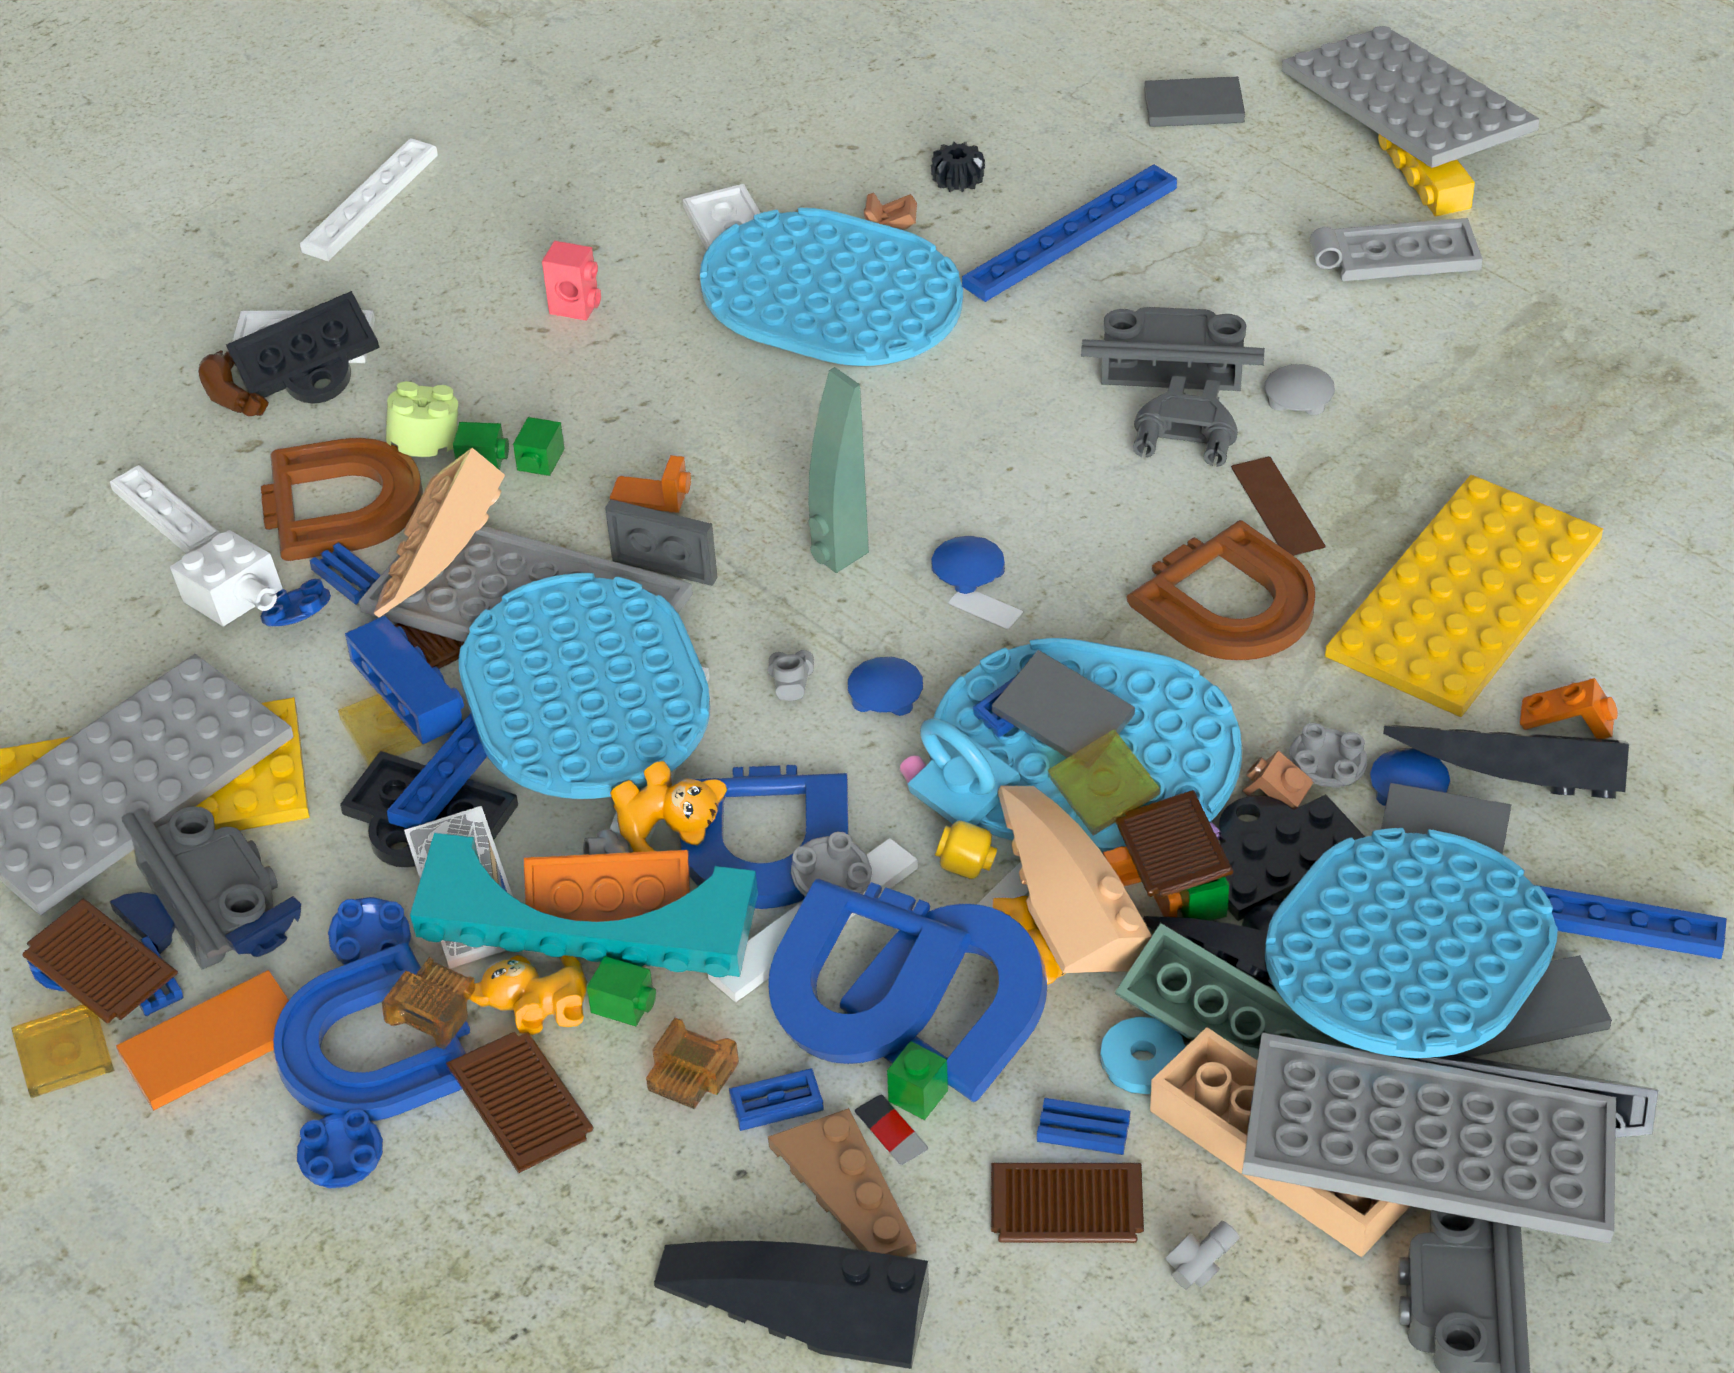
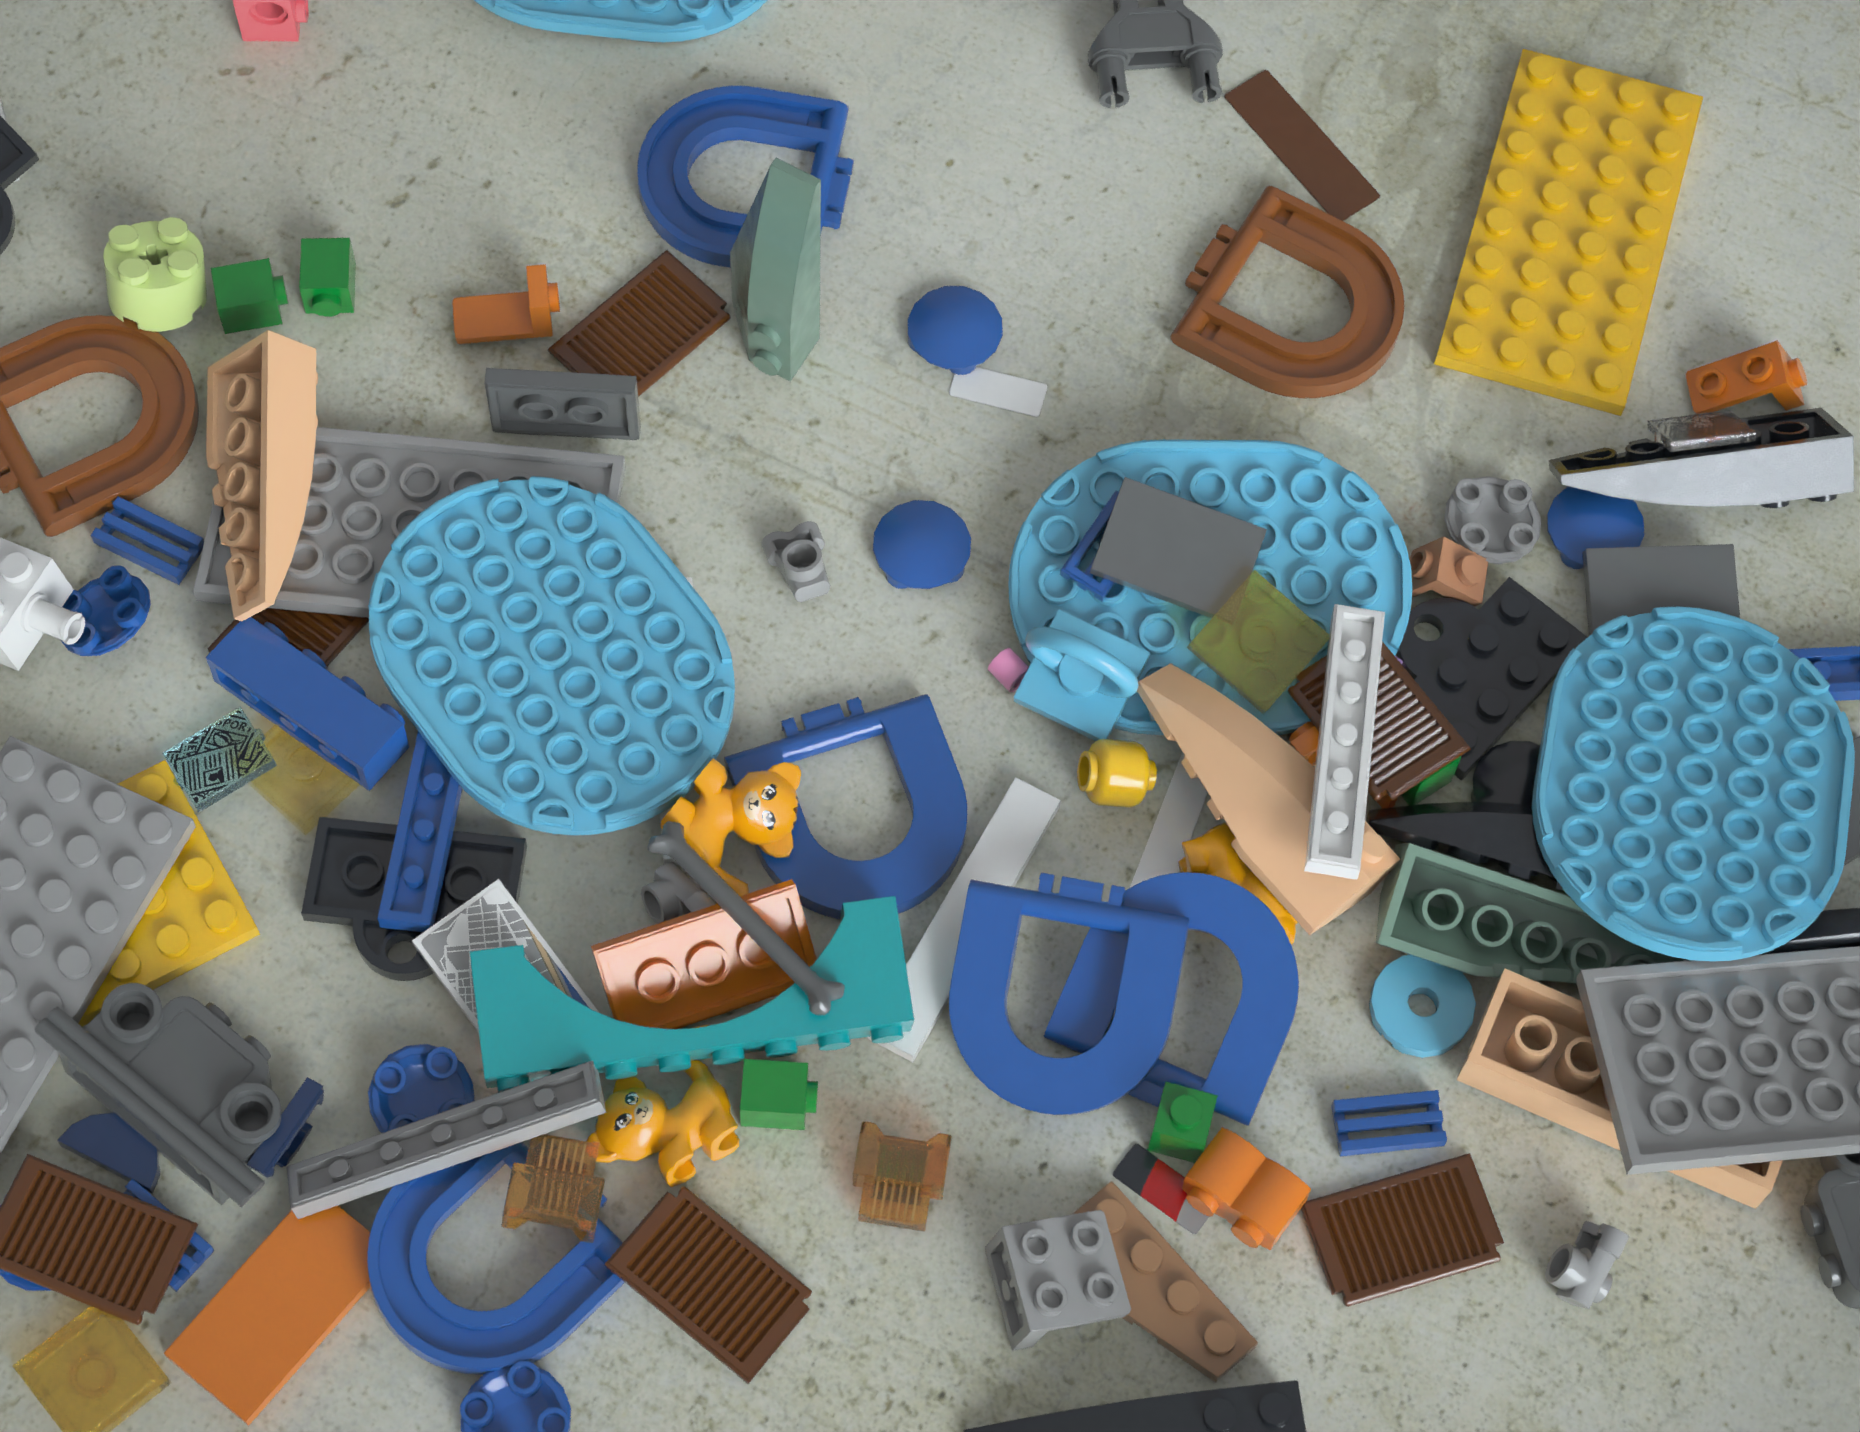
camera: 25 degrees left, 20 degrees up
blue tile [729,1068,824,1131] -> none
light grey dish [791,832,872,897] -> none
none -> clear light blue piece [163,706,278,813]
none -> light grey tile [286,1061,606,1219]
none -> reddish brown window [548,250,731,397]
none -> blue piece [637,86,854,268]
none -> dark grey piece [648,821,845,1015]
none -> light grey bracket [985,1210,1131,1351]
none -> orange brick [1182,1127,1311,1250]
none -> white tile [1304,604,1385,880]
none -> clear piece [1647,410,1756,452]

